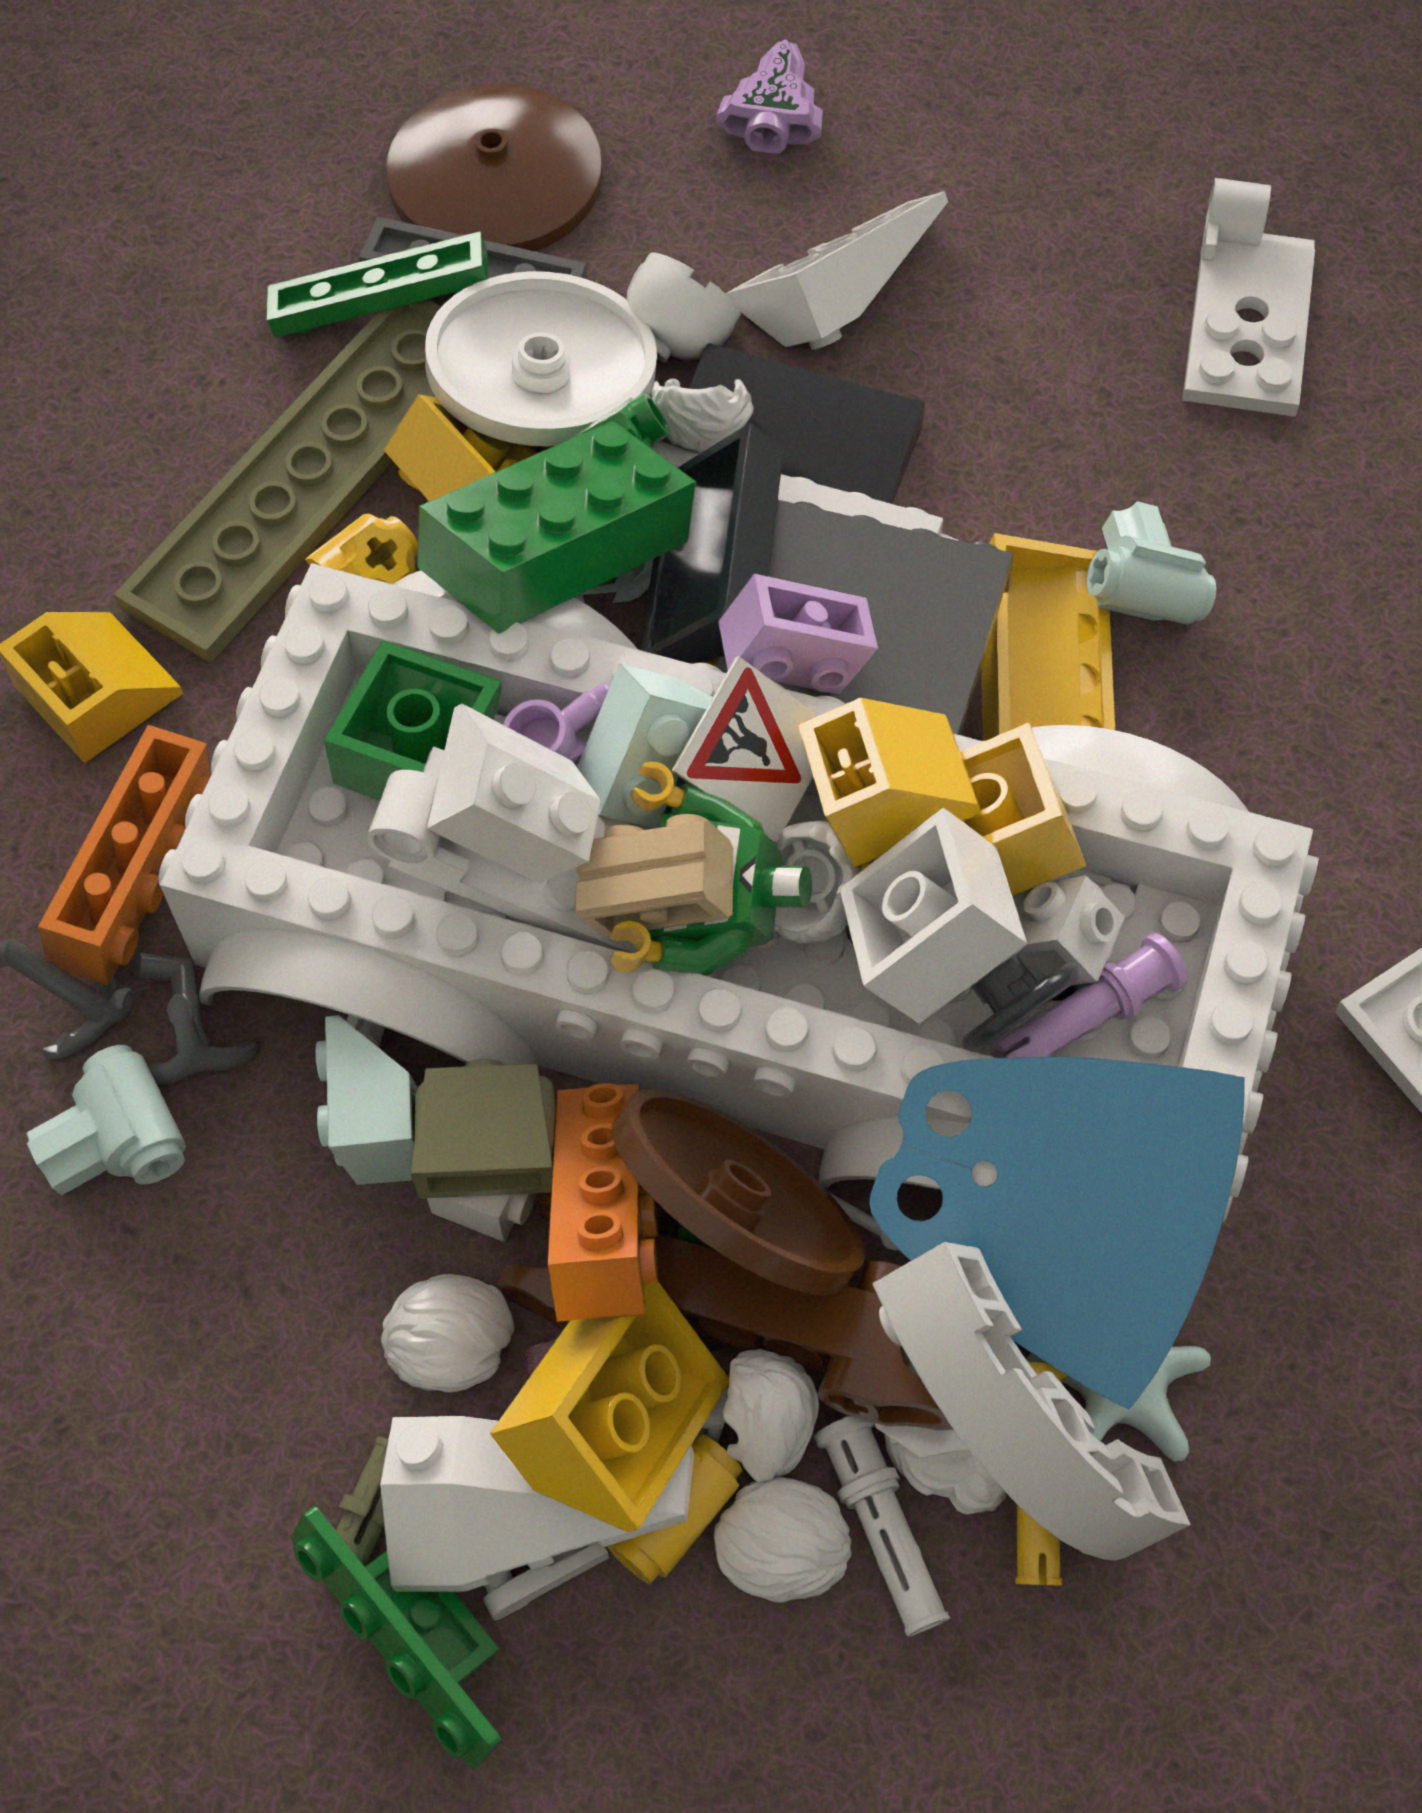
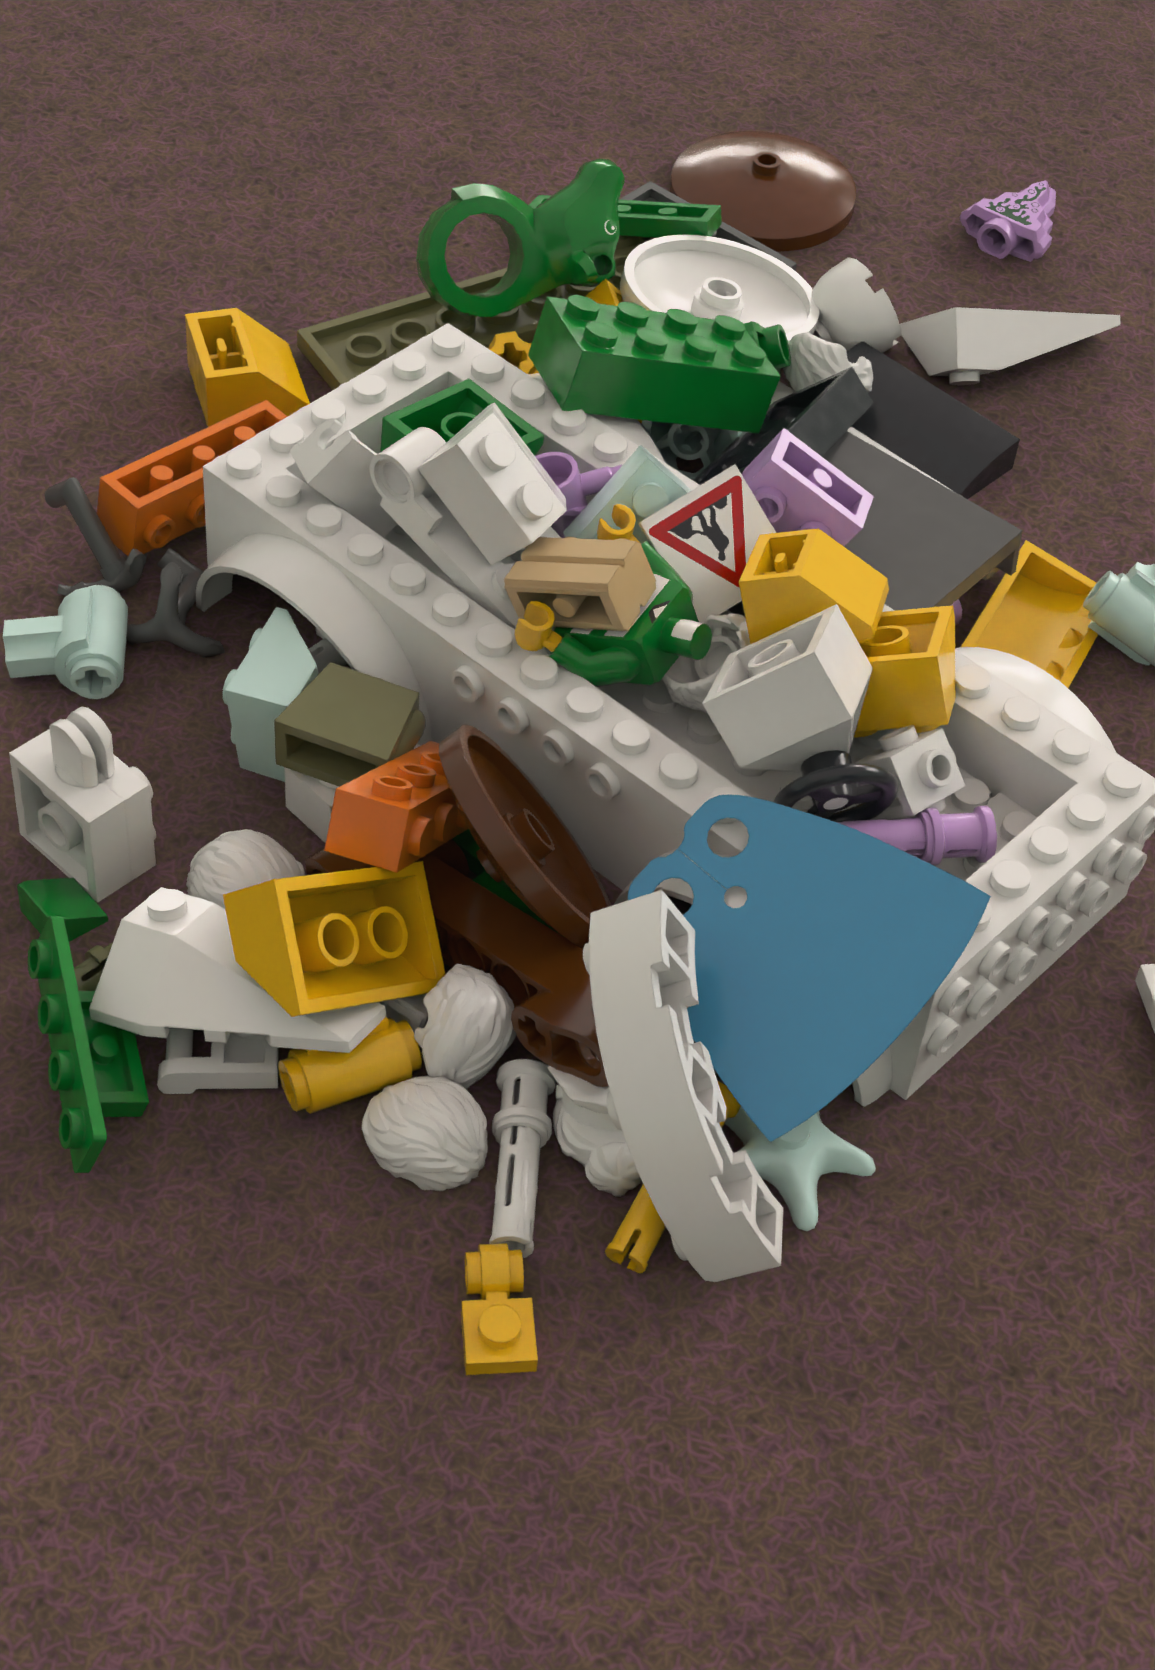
camera: 20 degrees right, 15 degrees down
none -> white brick [9,707,156,903]
none -> green slope [17,878,108,942]
none -> white hinge [289,418,397,538]
none -> green animal [416,159,625,317]
none -> yellow plate [461,1243,538,1375]

